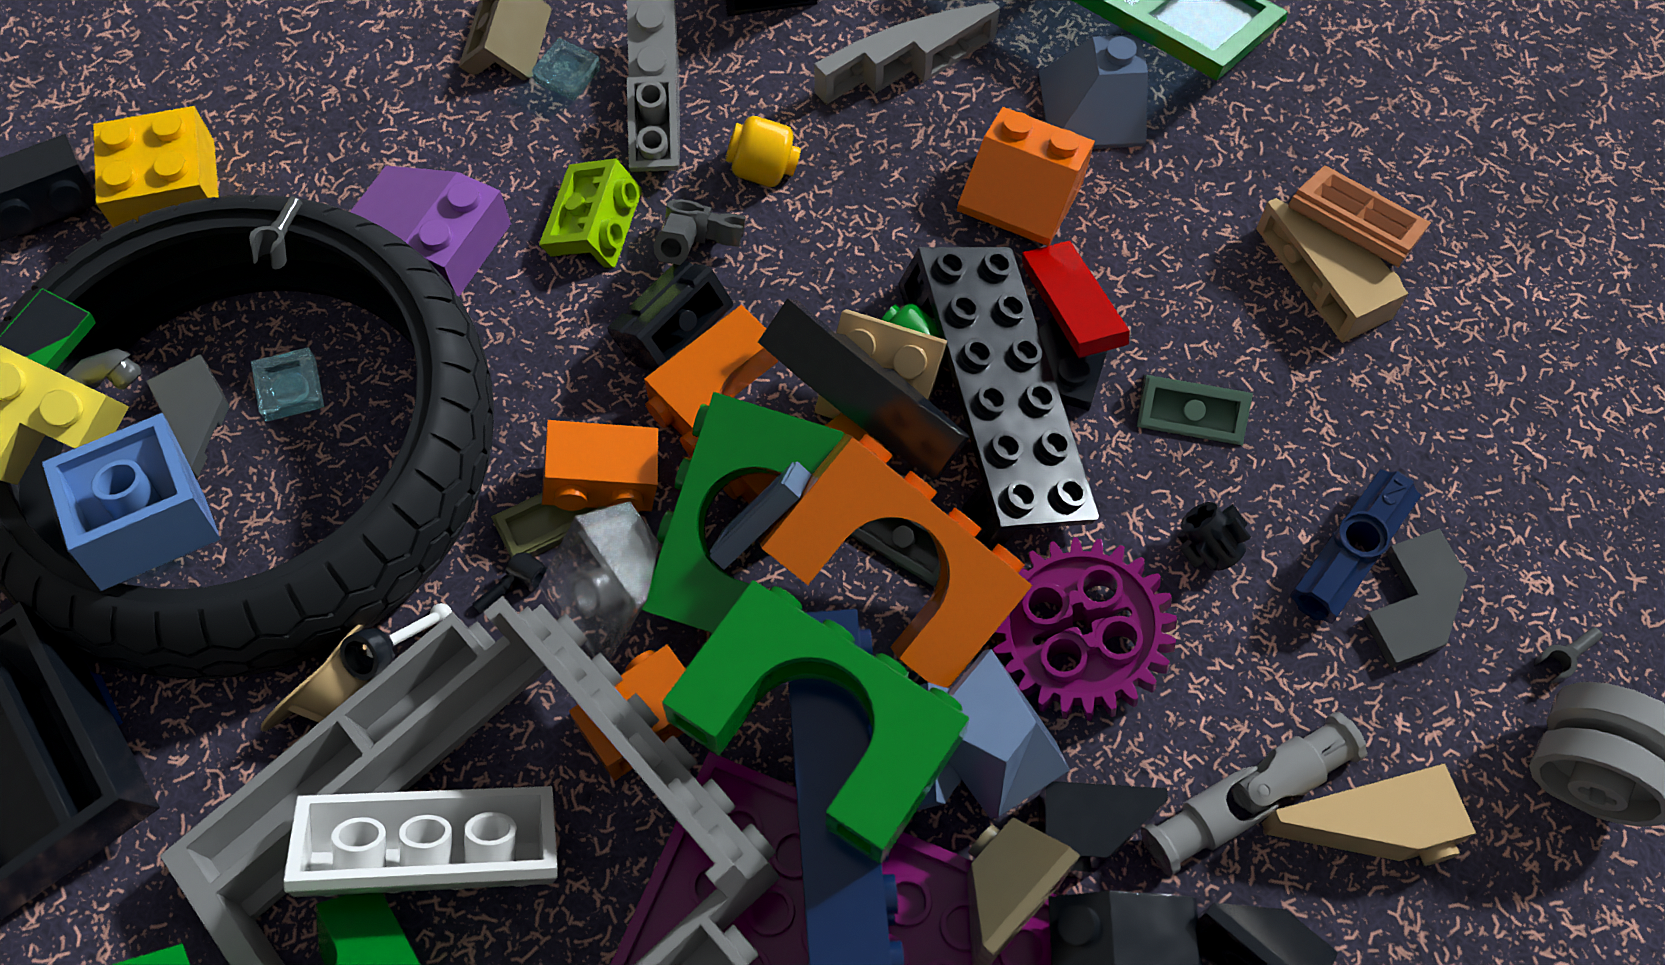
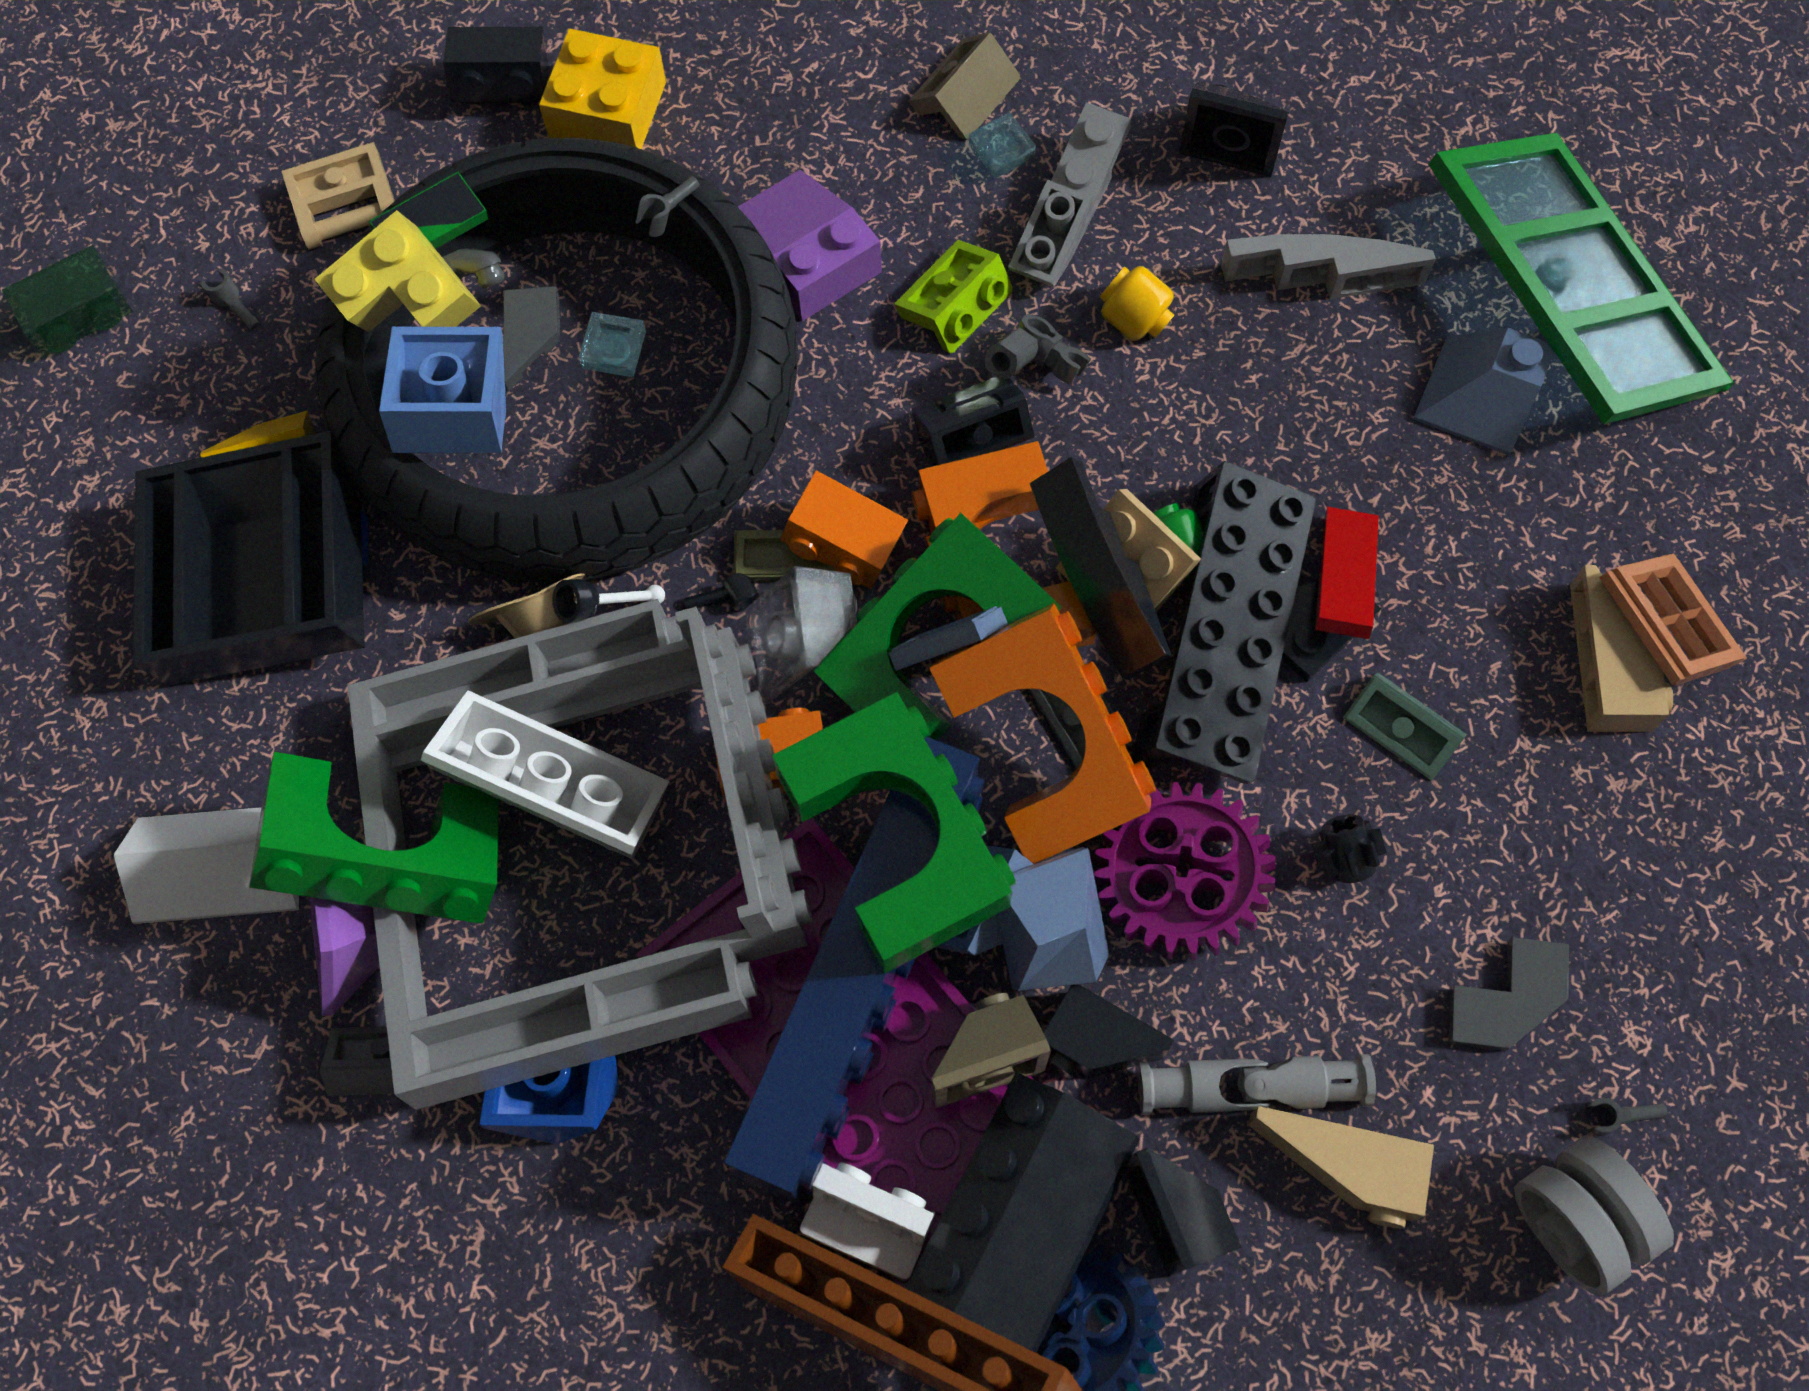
camera: 30 degrees right, 5 degrees up
orange slope [957,107,1095,247] -> none
dark blue piece [1290,469,1422,624] -> none

